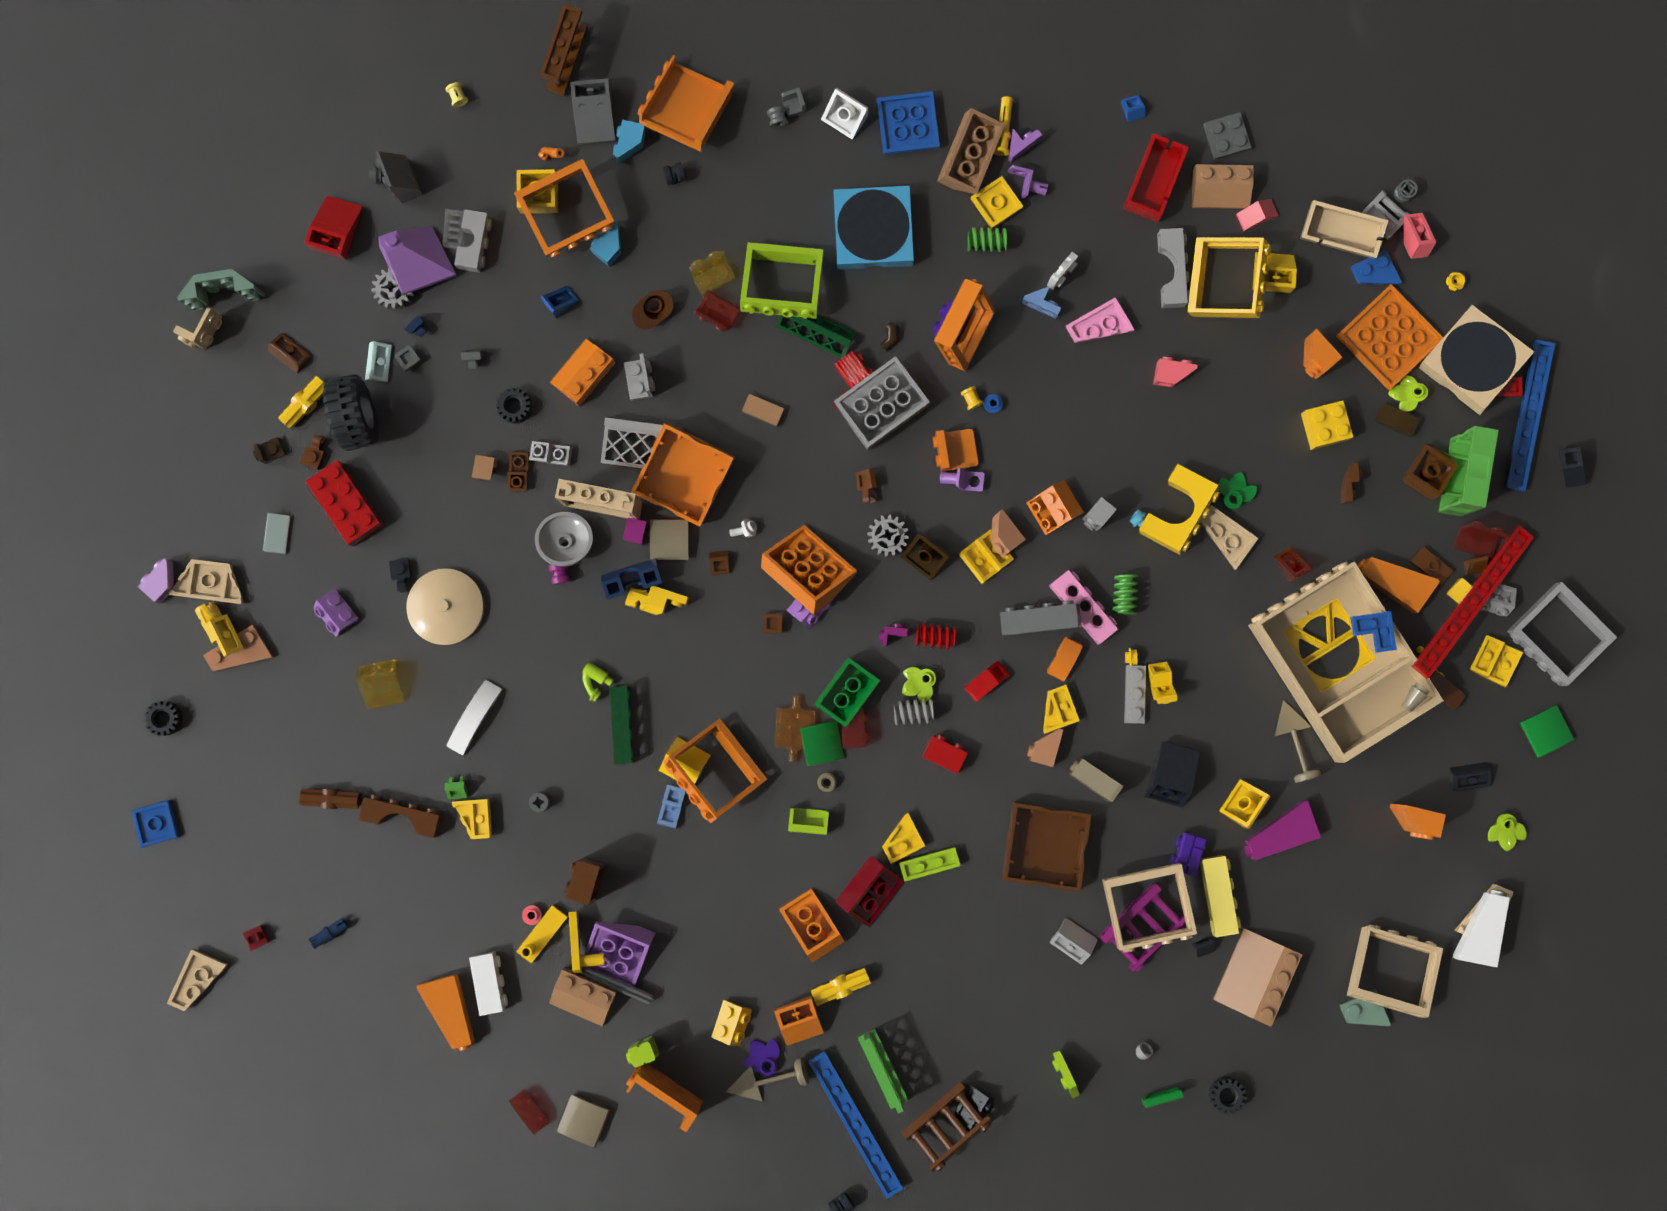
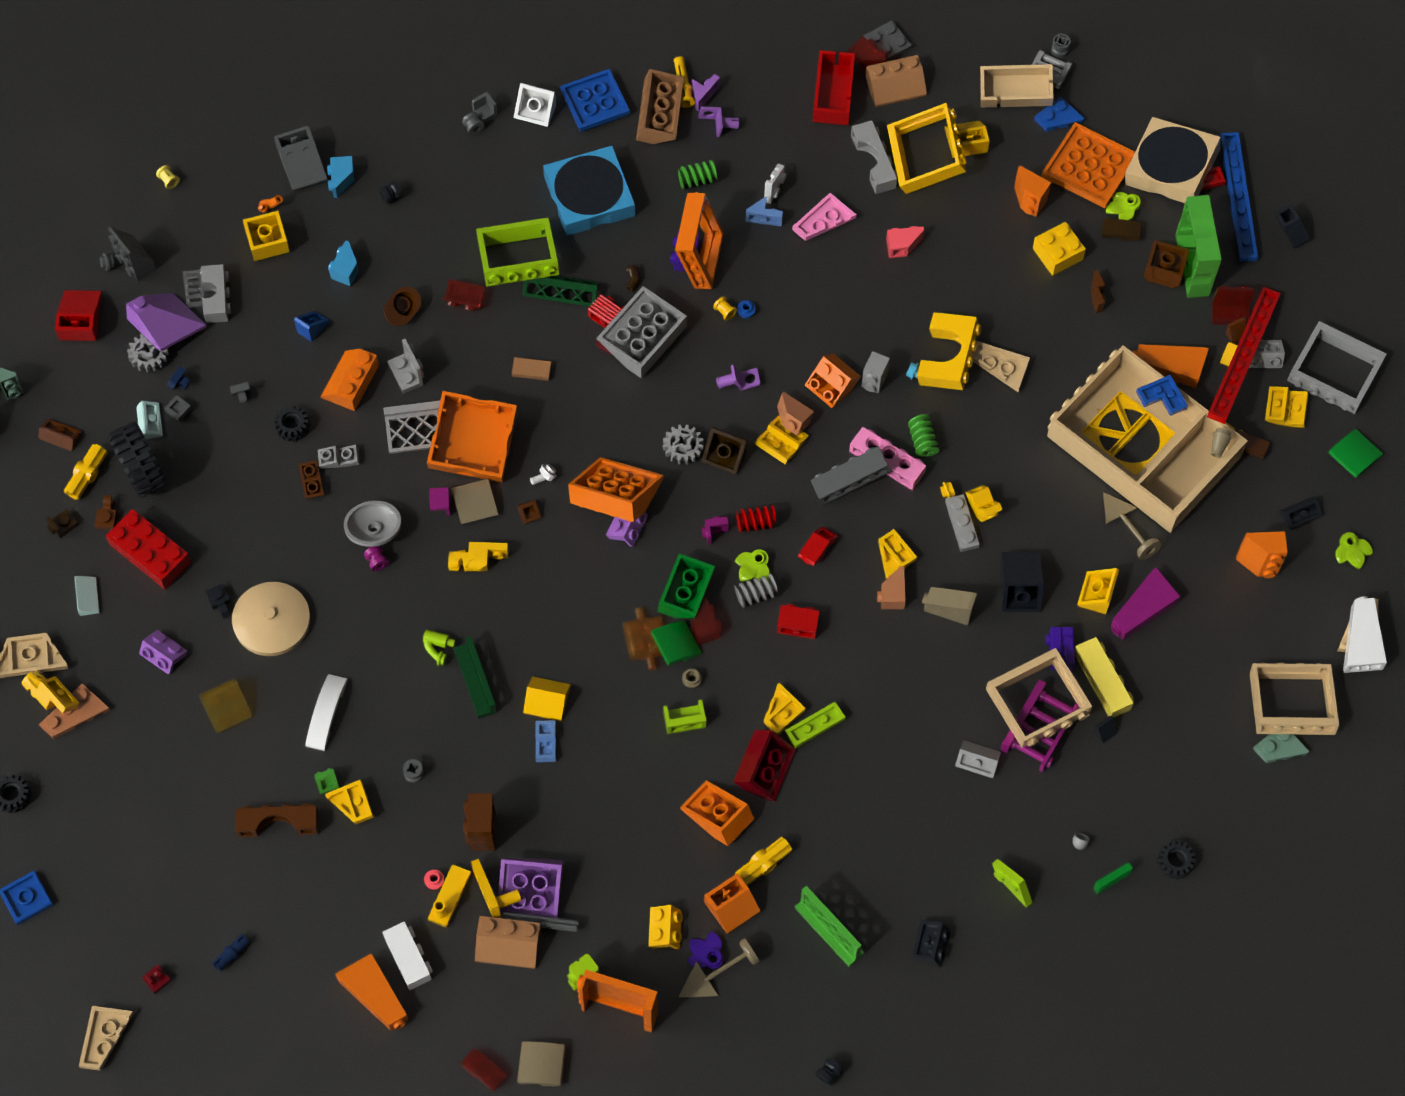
camera: 20 degrees left, 20 degrees down
reddish brown piece [299,788,361,809] -> none
medium nougat panel [472,455,498,481] -> none
orange window [514,159,615,258] -> none
reddish brown fence [539,4,588,96] -> none
tan window [555,479,643,520] -> none
dark blue arch [601,558,662,600] -> none
orange panel [638,55,734,152] -> none
orange window [663,718,767,823] -> none
clear yellow bracket [689,250,735,296] -> none
reddish brown plate [762,614,783,634] -> none
blue plate [808,1051,903,1199] -> none
reddish brown plate [855,469,878,503] -> none
reddish brown fence [901,1082,993,1172] -> none
orange bracket [932,429,978,472] -> none
yellow plate [970,176,1023,229] -> none
reddish brown tile [1001,802,1091,892] -> none
orange slope [1047,637,1083,682] -> none
blue slope [1121,95,1146,122] -> none
slope [1213,928,1302,1027] -> none
green plate [1219,472,1257,509] -> none
coral slope [1236,199,1279,231] -> none
clear red slope [1274,547,1312,582] -> none
coral slope [1404,213,1436,259] -> none
reddish brown plate [1409,546,1453,586] -> none
yellow plate [1446,272,1465,291] -> none
none -> clear red slope [847,36,888,69]

